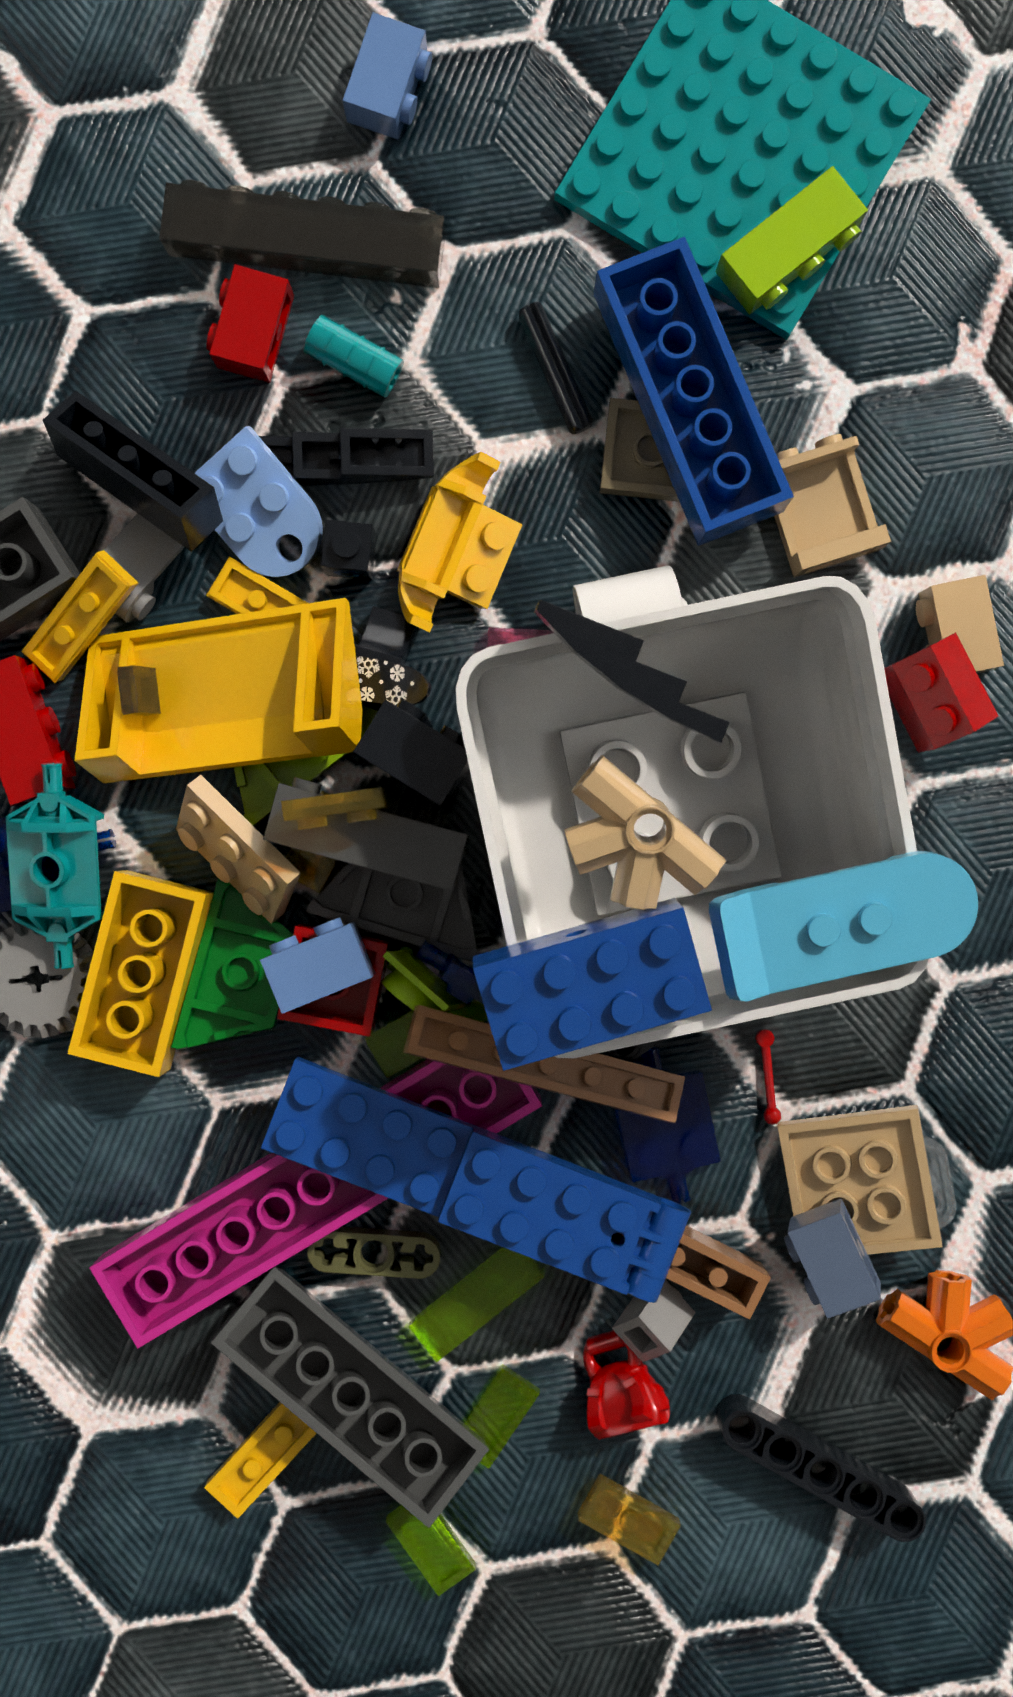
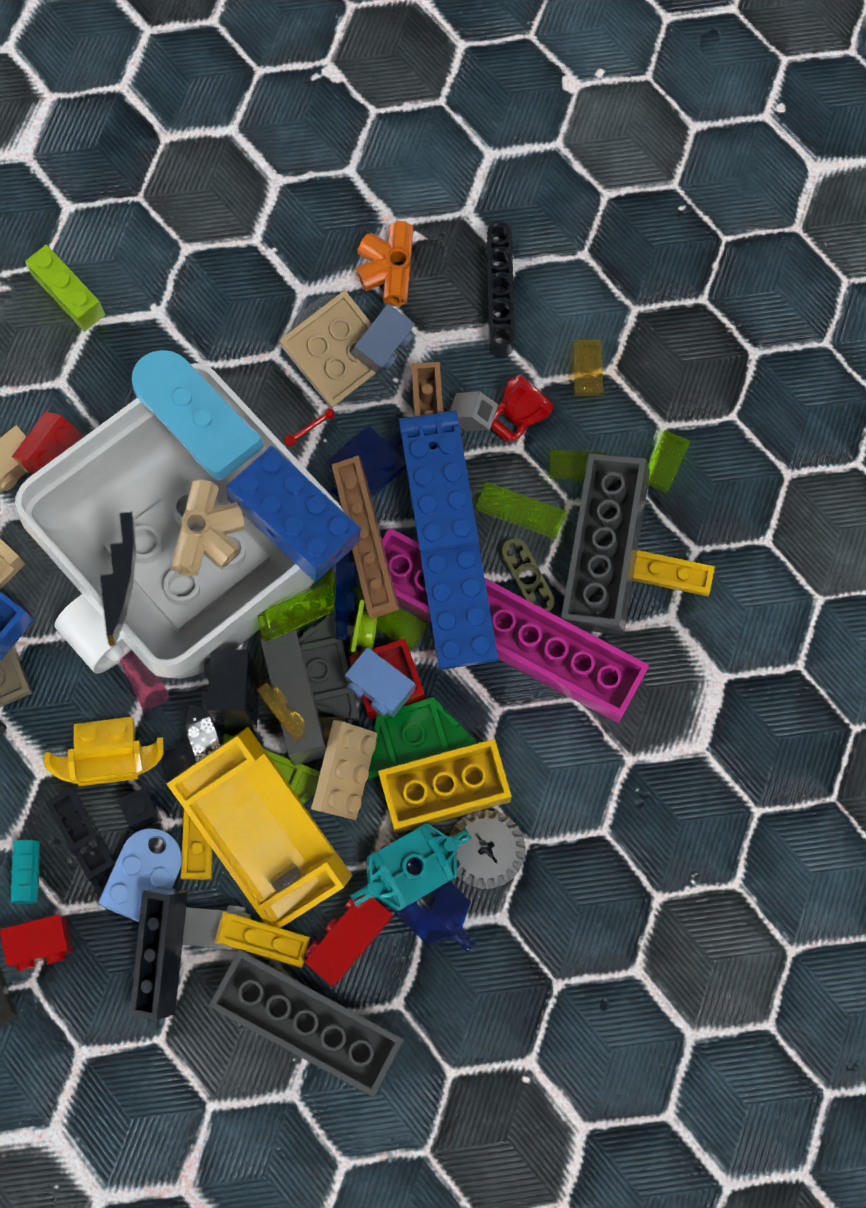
camera: 120 degrees left, 15 degrees down
none -> clear neon green tile [257,581,339,641]

